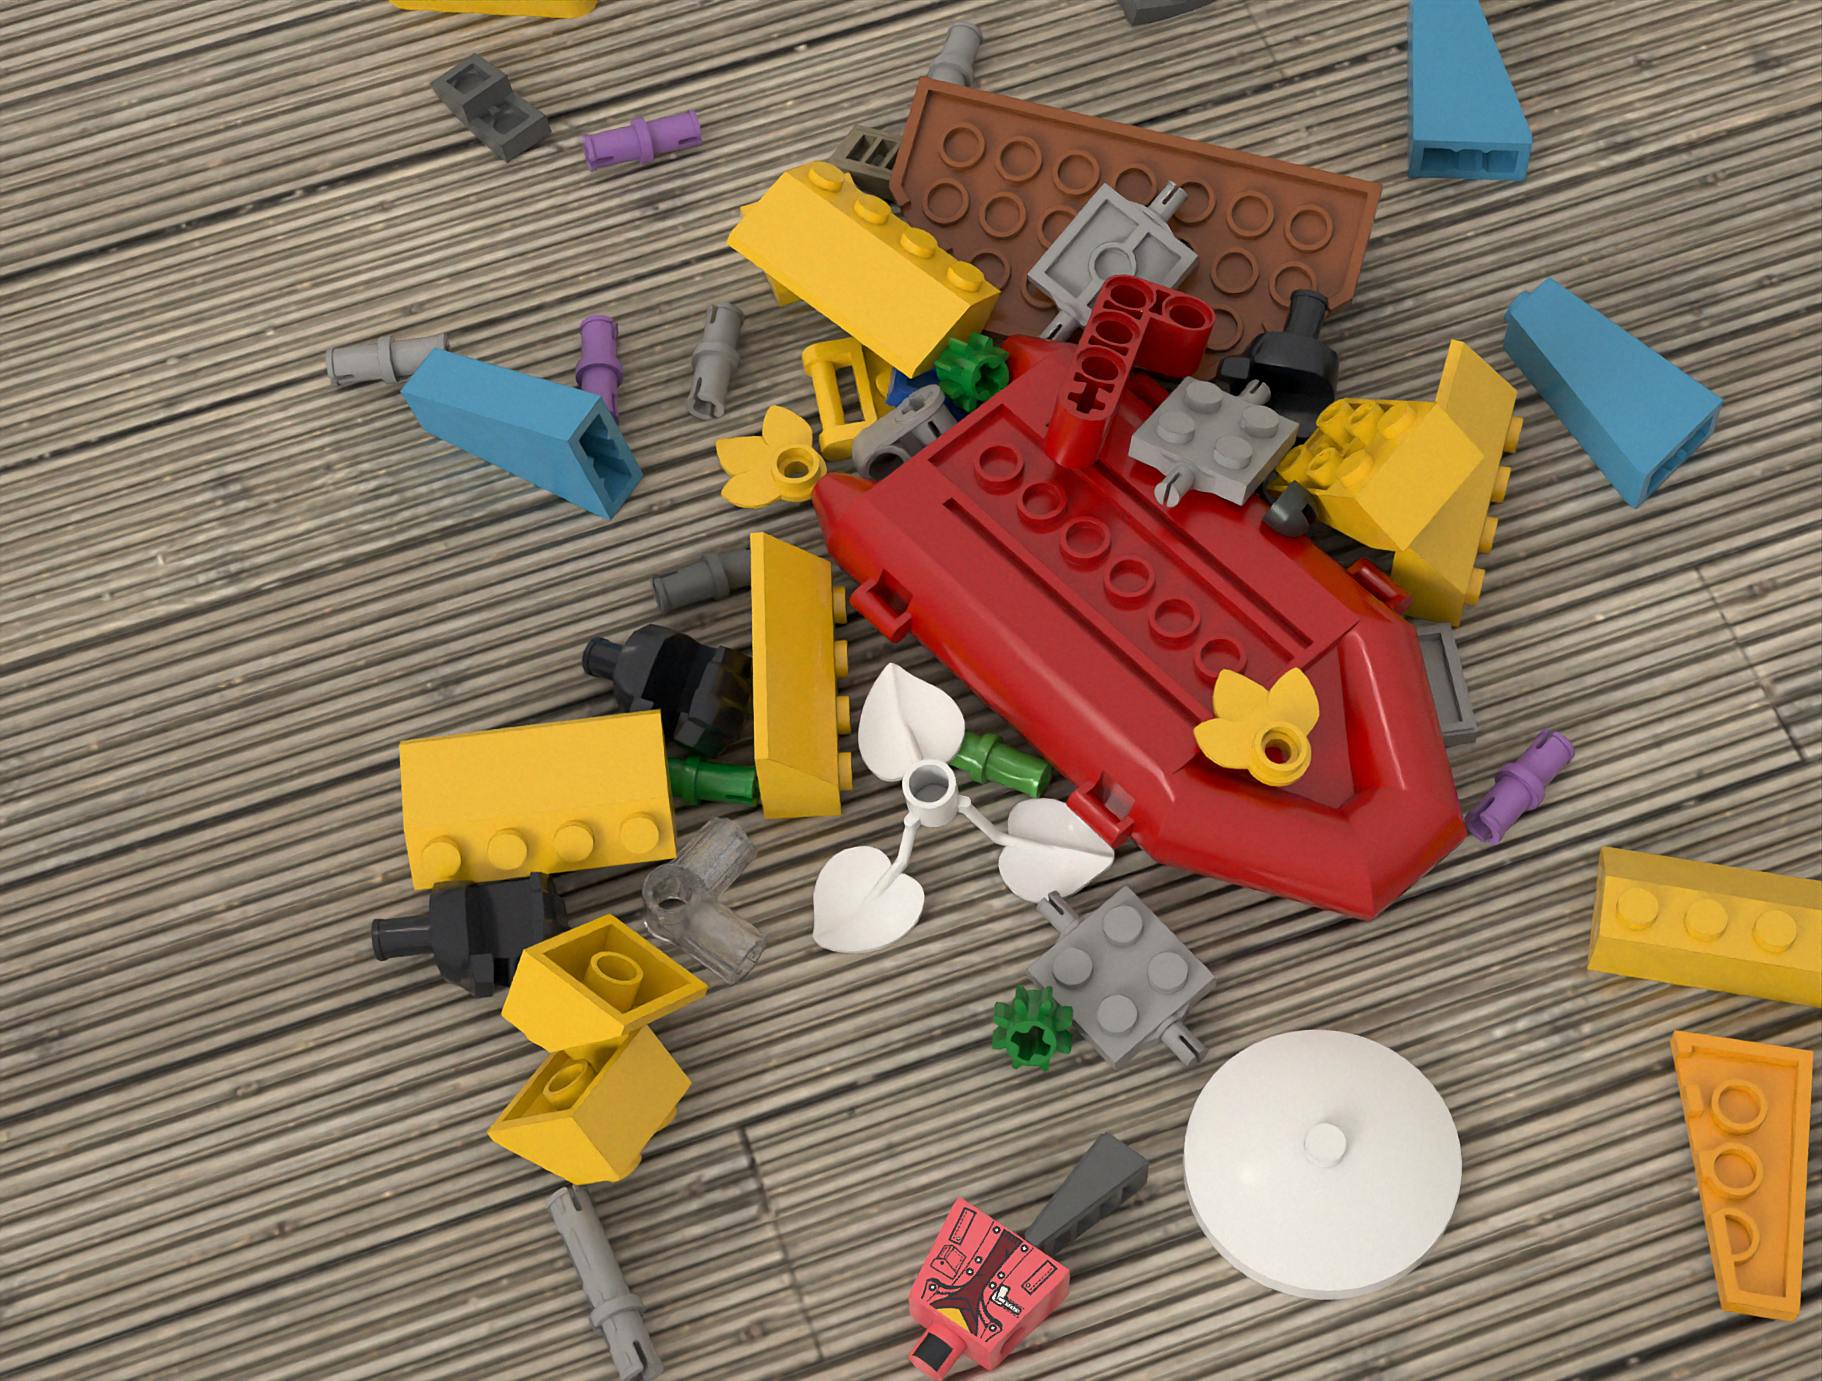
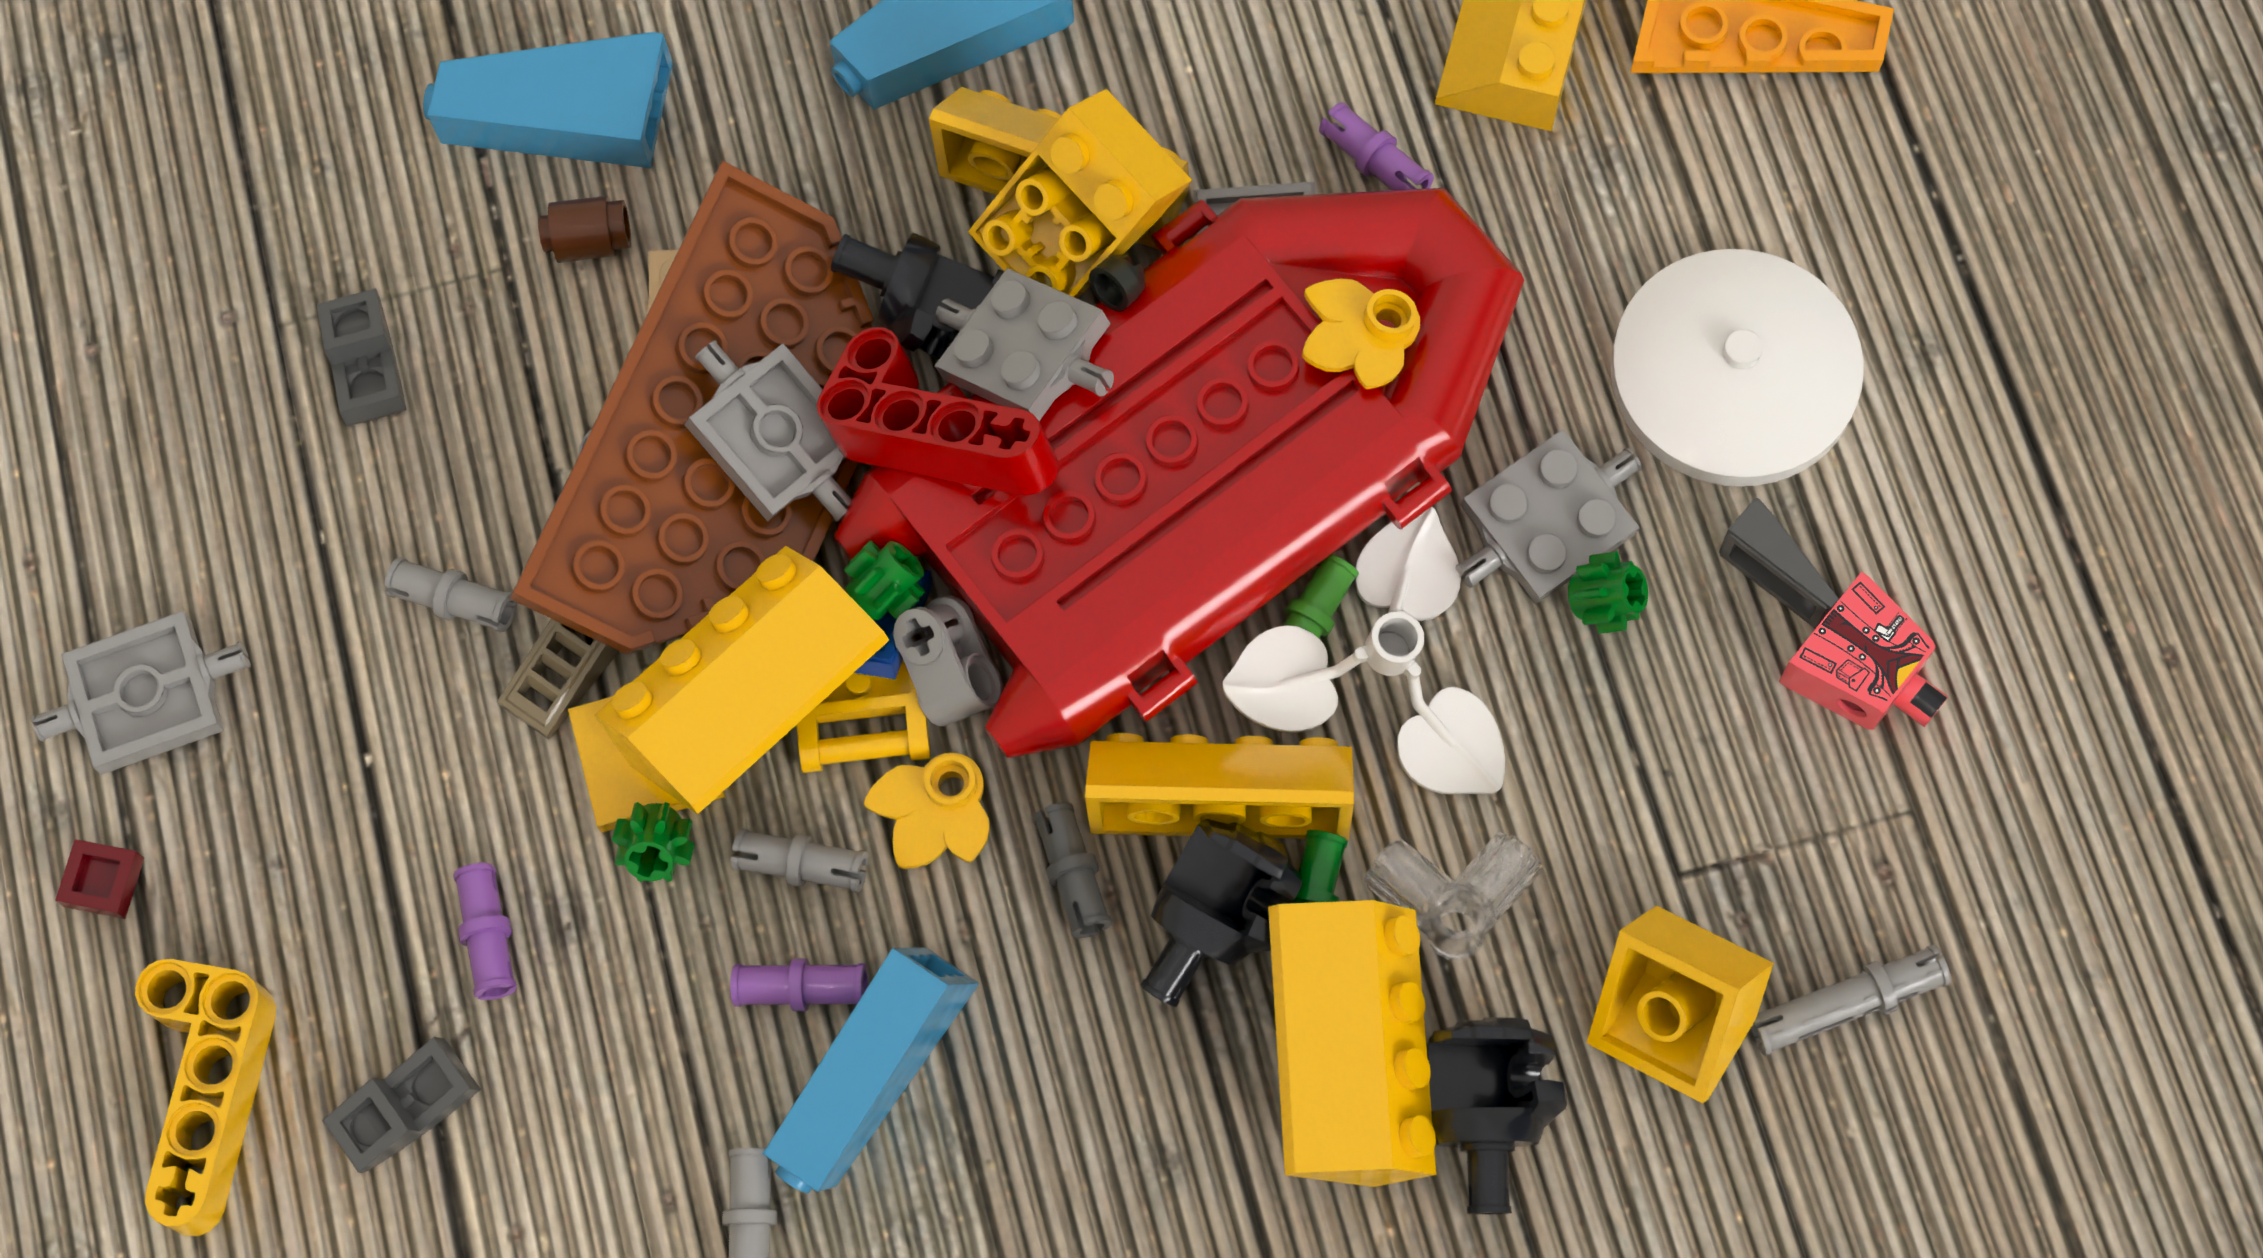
camera: 85 degrees left, 10 degrees up
yellow slope [501,913,709,1053] -> none
none -> reddish brown brick [538,195,631,263]
none -> green gear [611,802,695,882]

